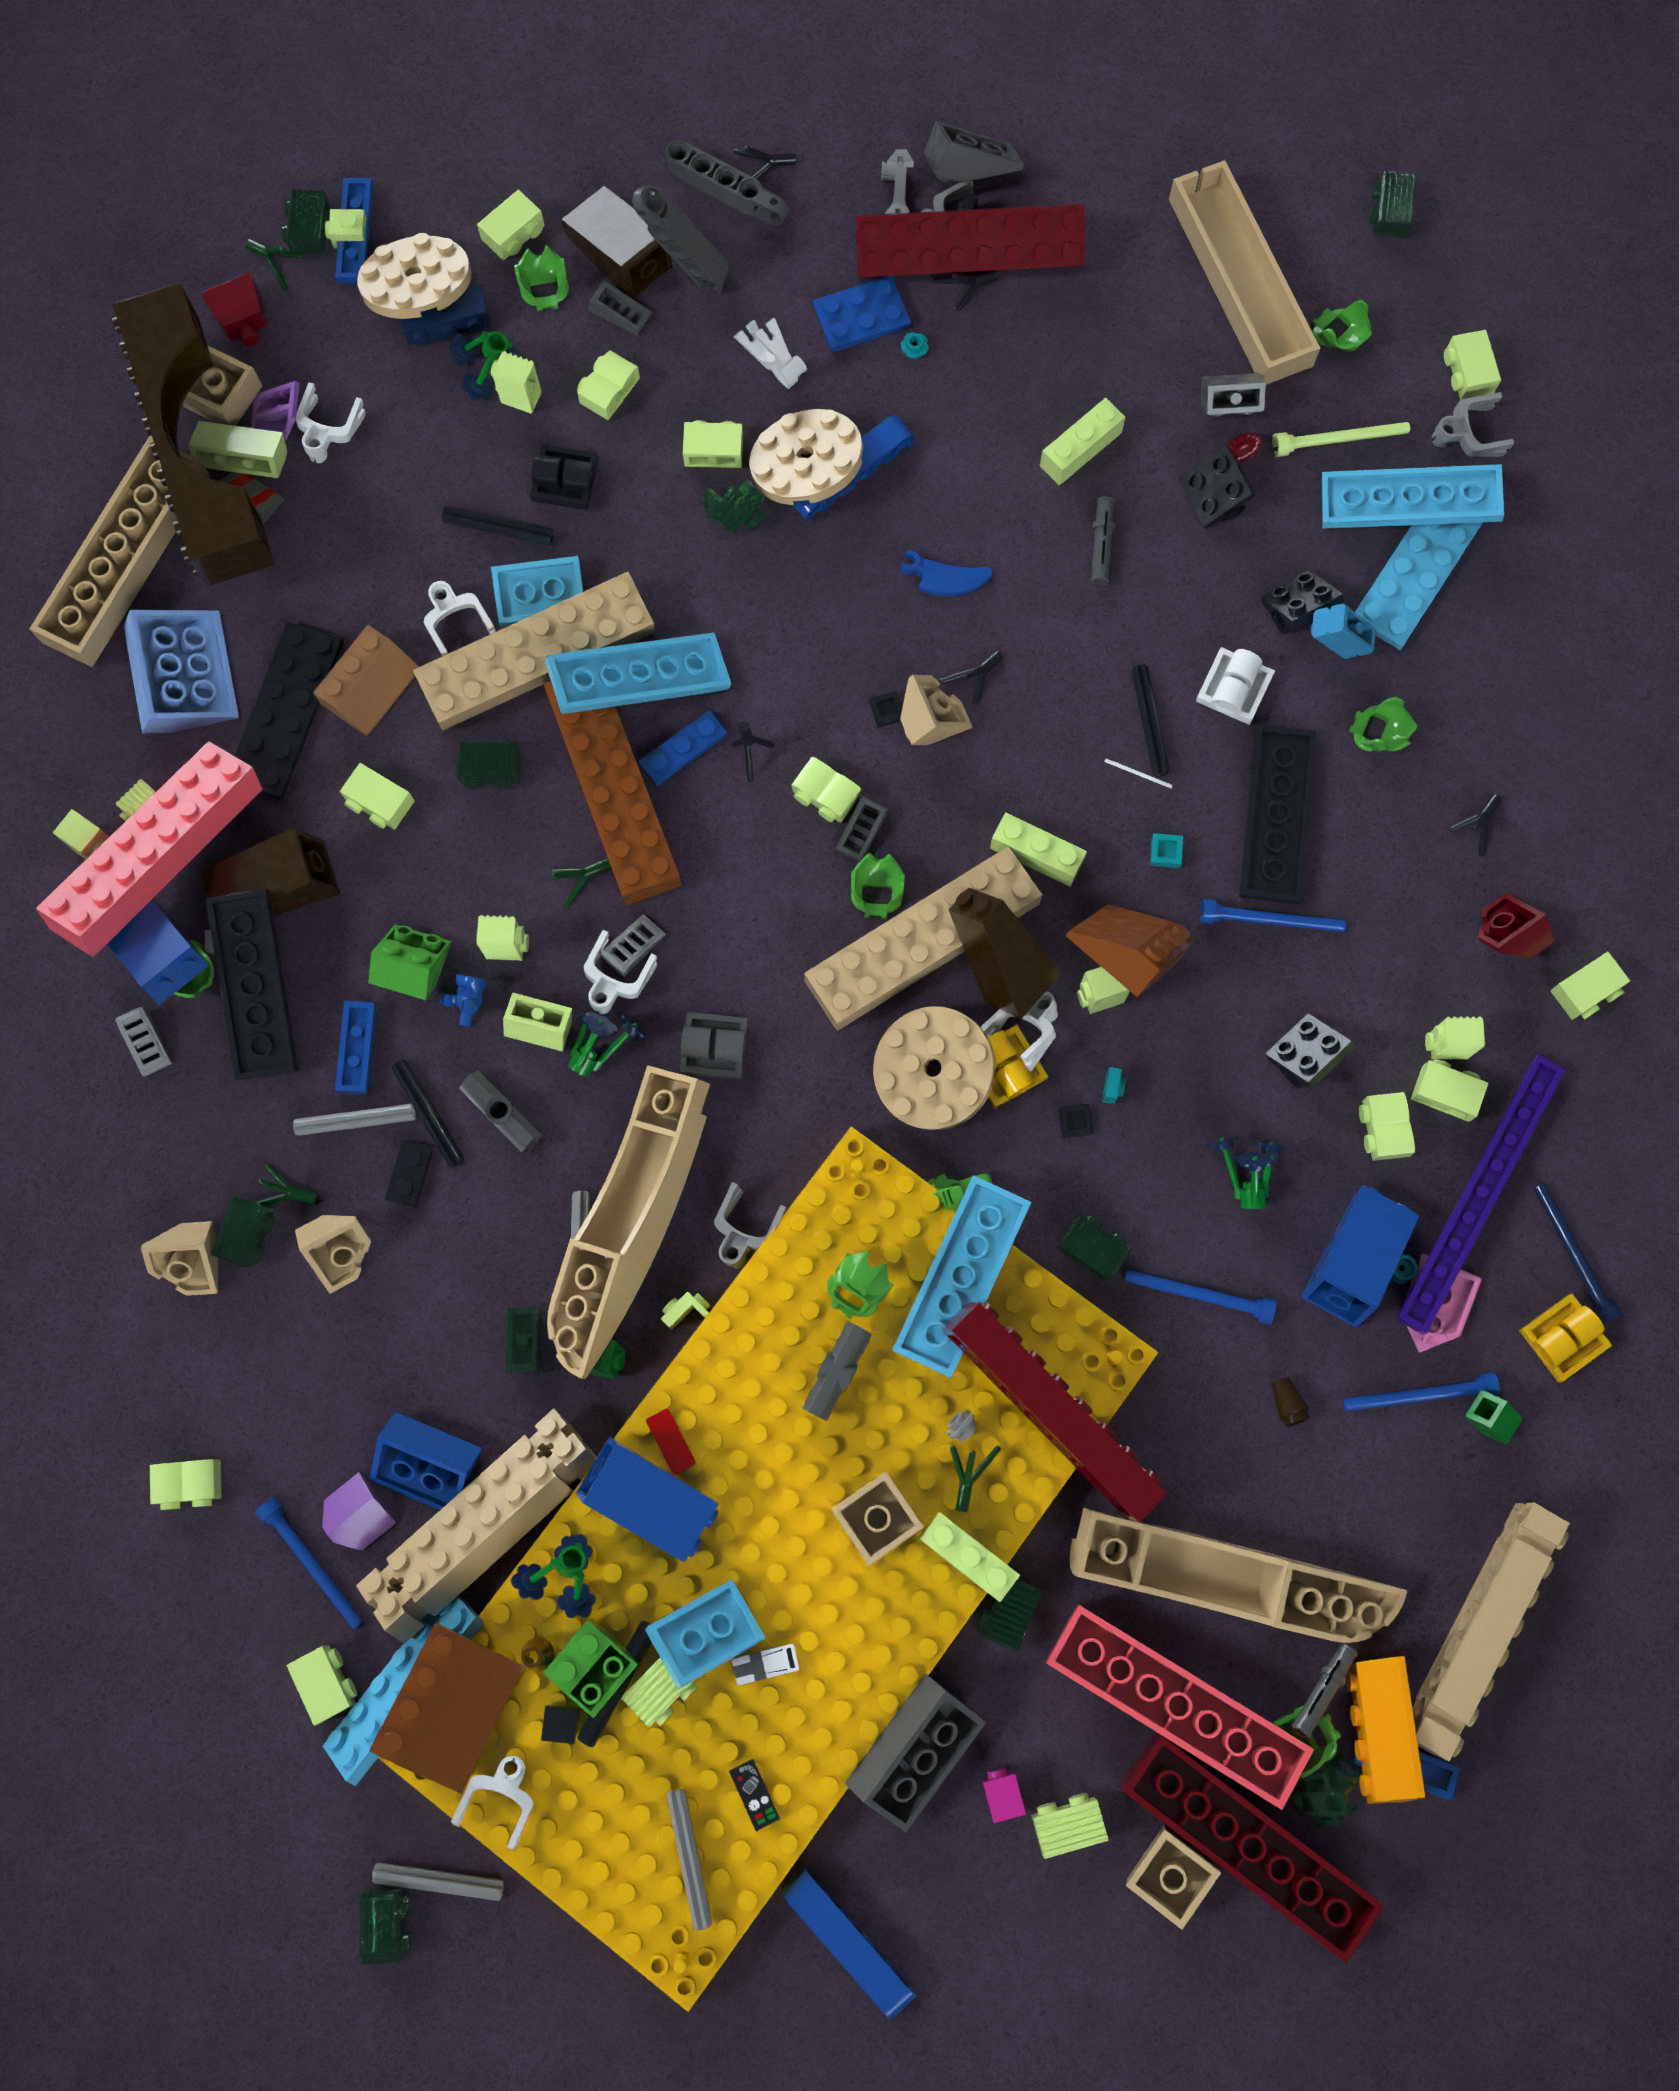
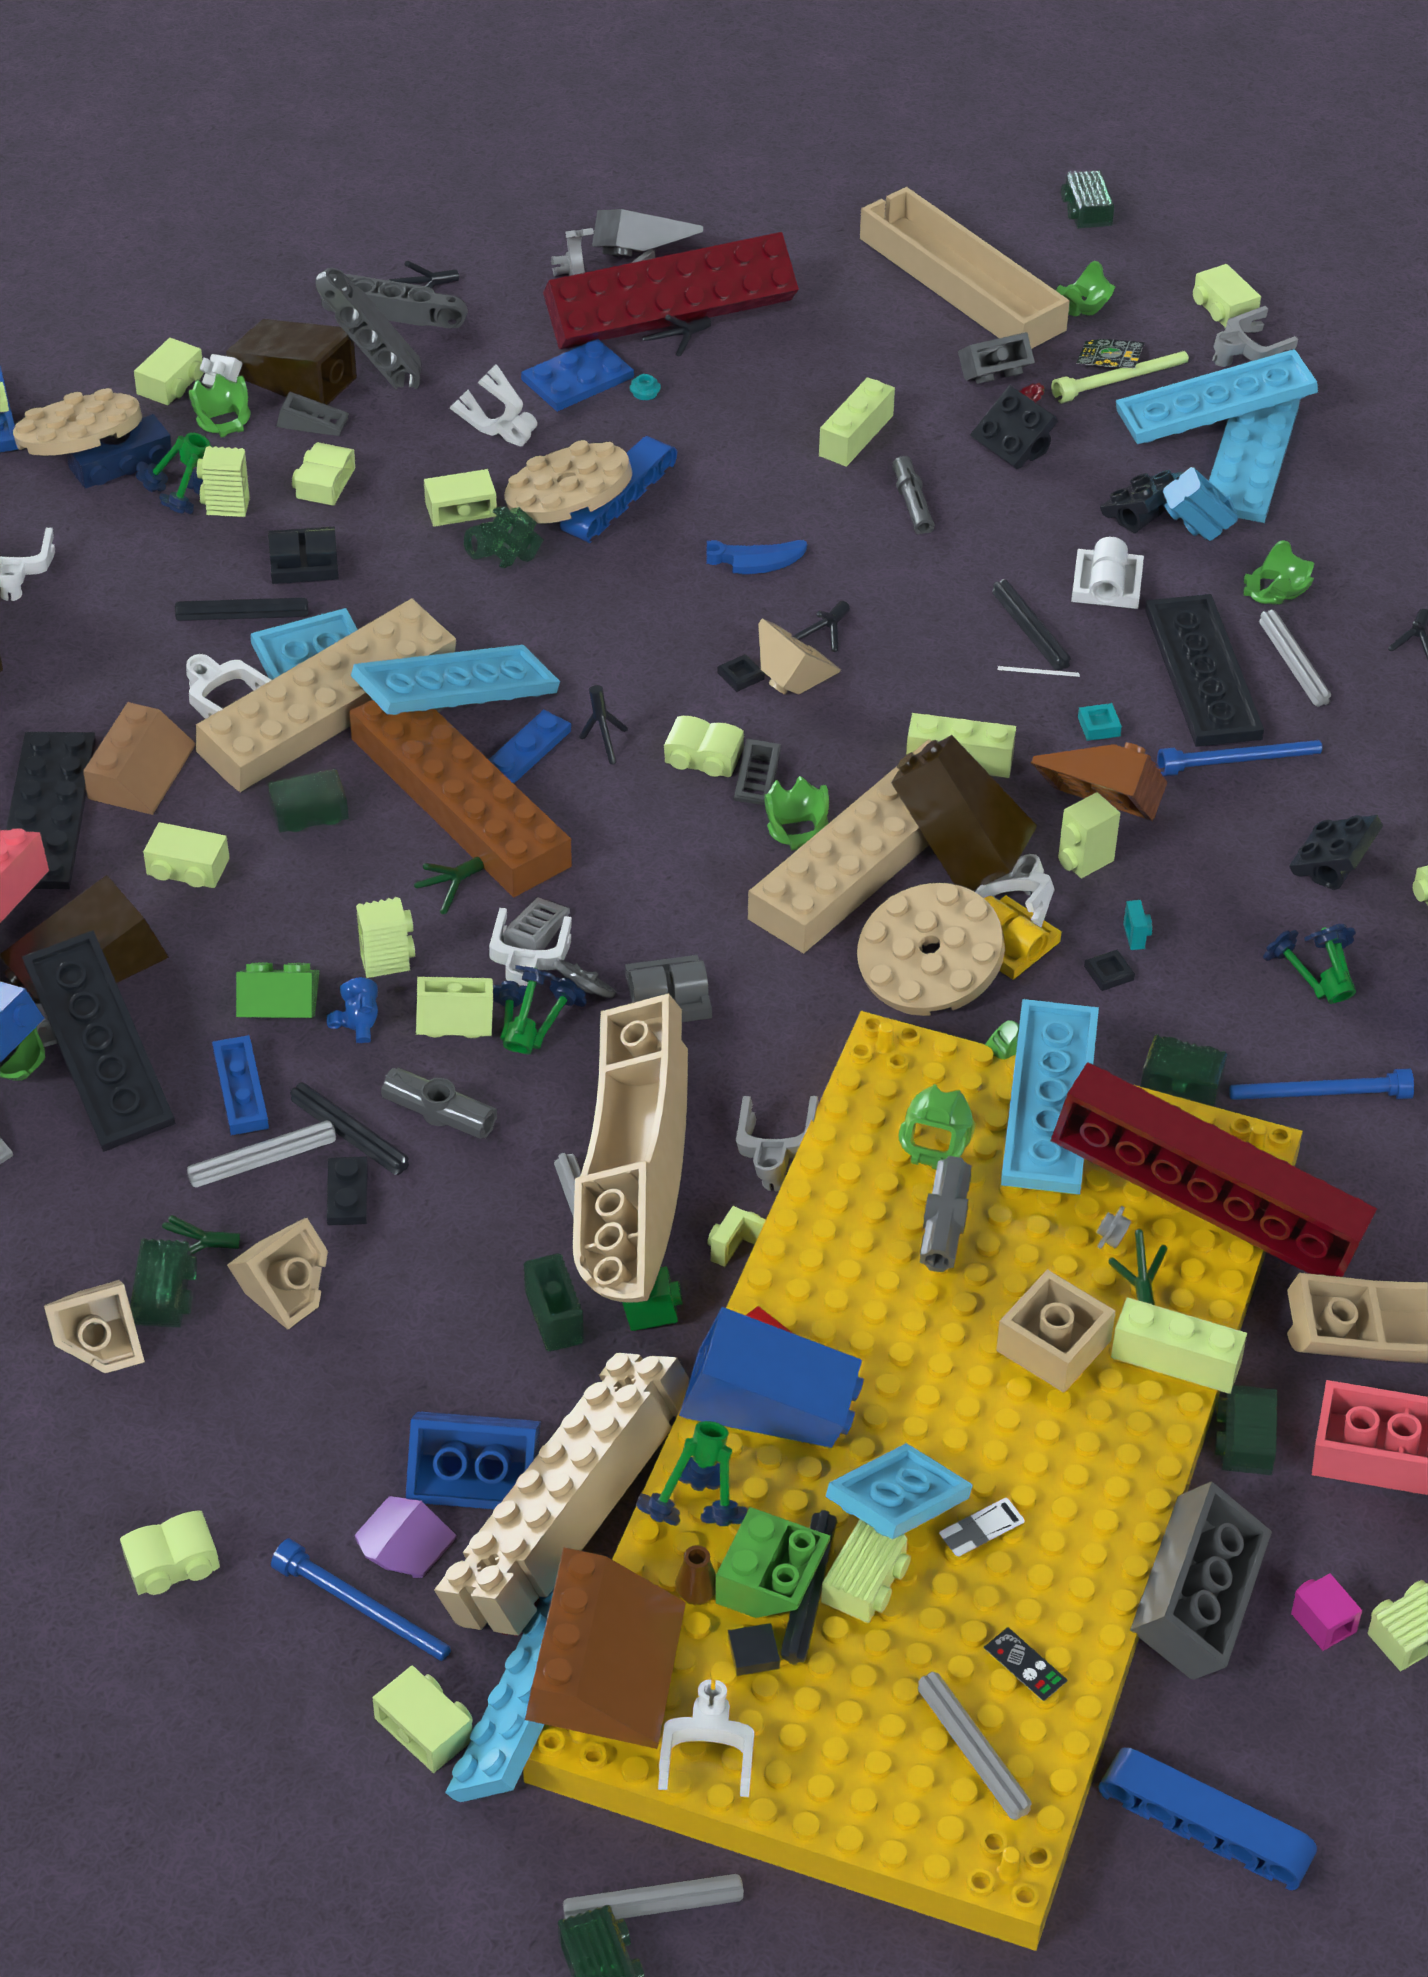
camera: 20 degrees left, 30 degrees down
none -> white tile [200,354,243,387]
none -> dark grey wheel [553,958,617,999]
none -> sticker [1076,339,1145,368]
none -> light grey axle [1259,609,1331,707]

